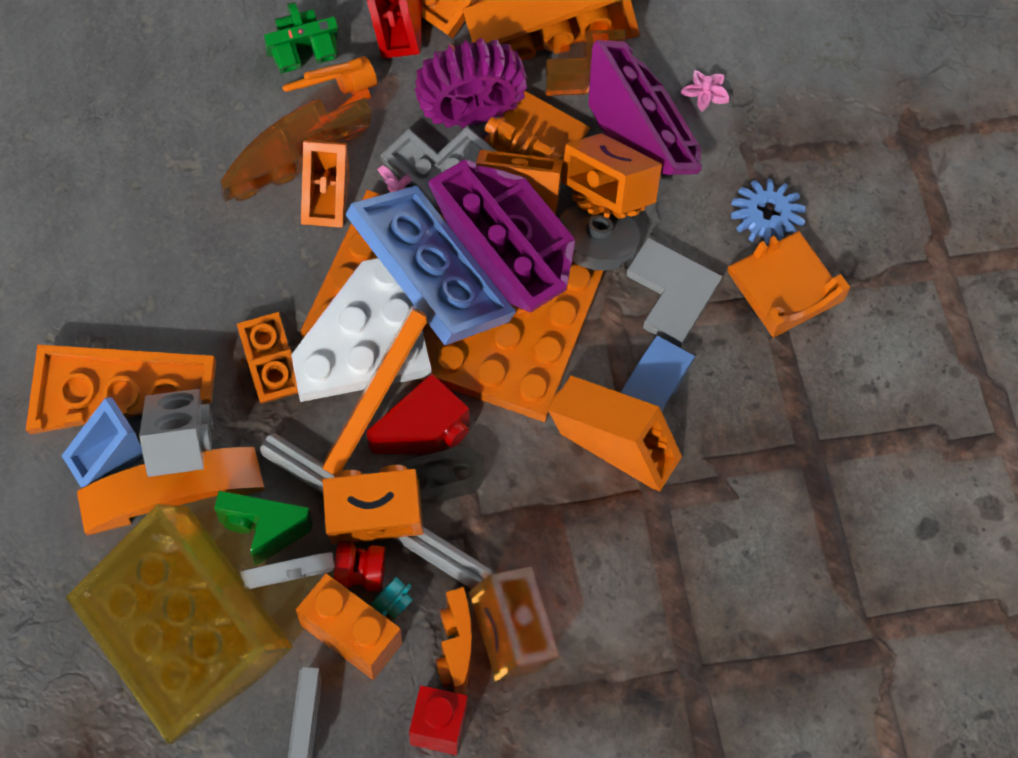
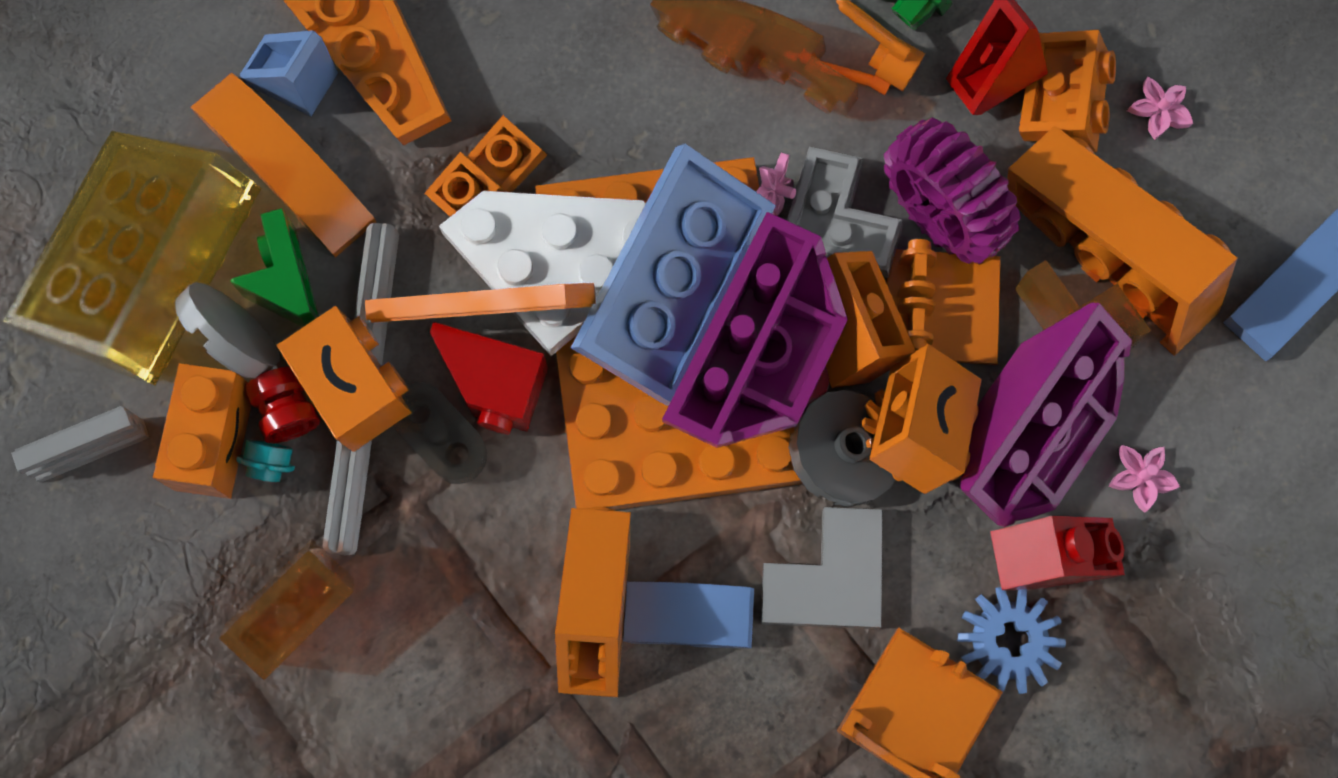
camera: 65 degrees right, 10 degrees up
light grey brick [139,389,213,477] -> none
orange slope [301,140,350,228] -> none
red brick [409,685,468,755] -> none
orange slope [435,587,472,695] -> none
none -> red slope [990,516,1125,590]

